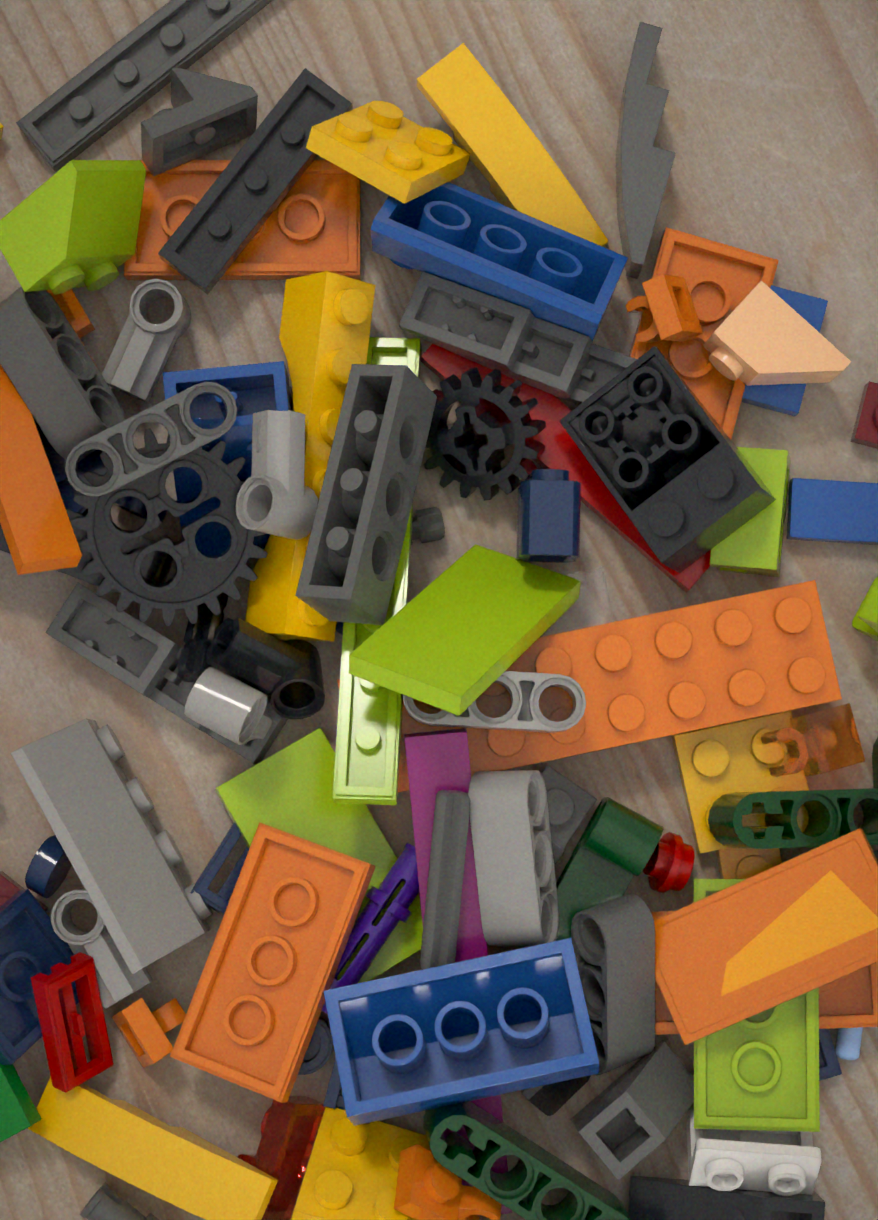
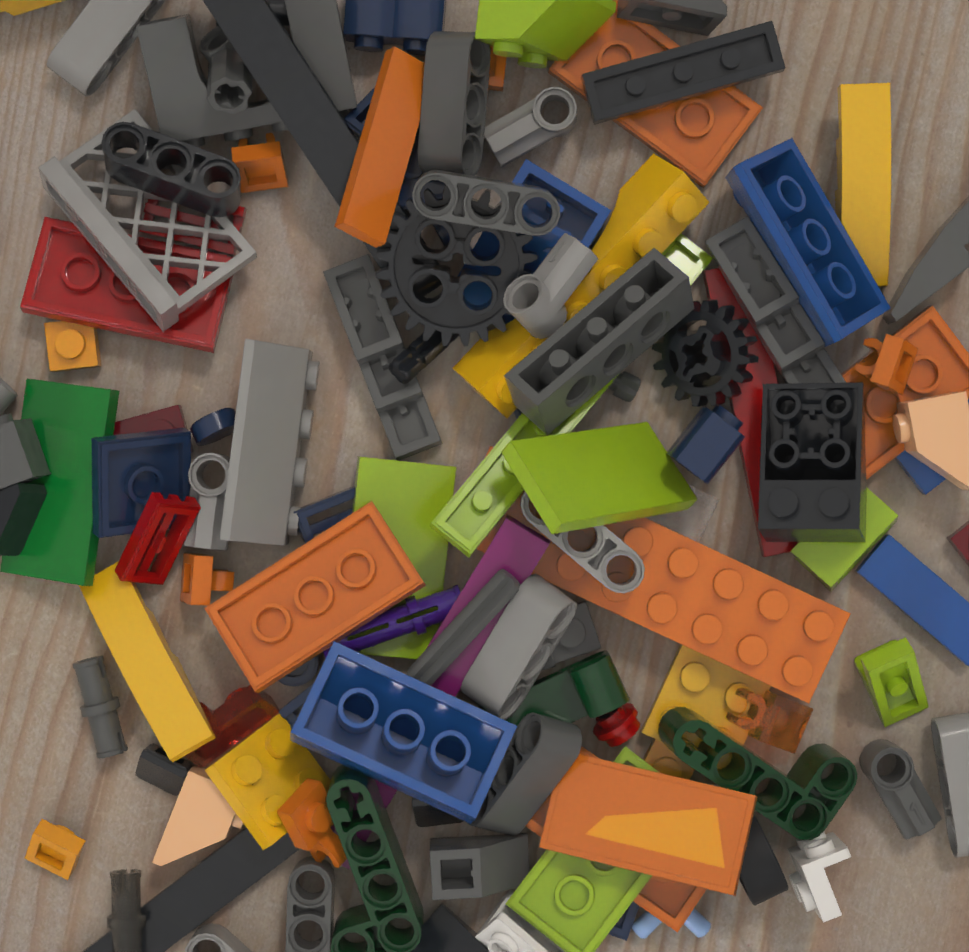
camera: 40 degrees right, 5 degrees up
light grey piece [184,667,273,746] -> none
black piece [206,617,325,719] -> none
yellow plate [306,100,471,204] -> none

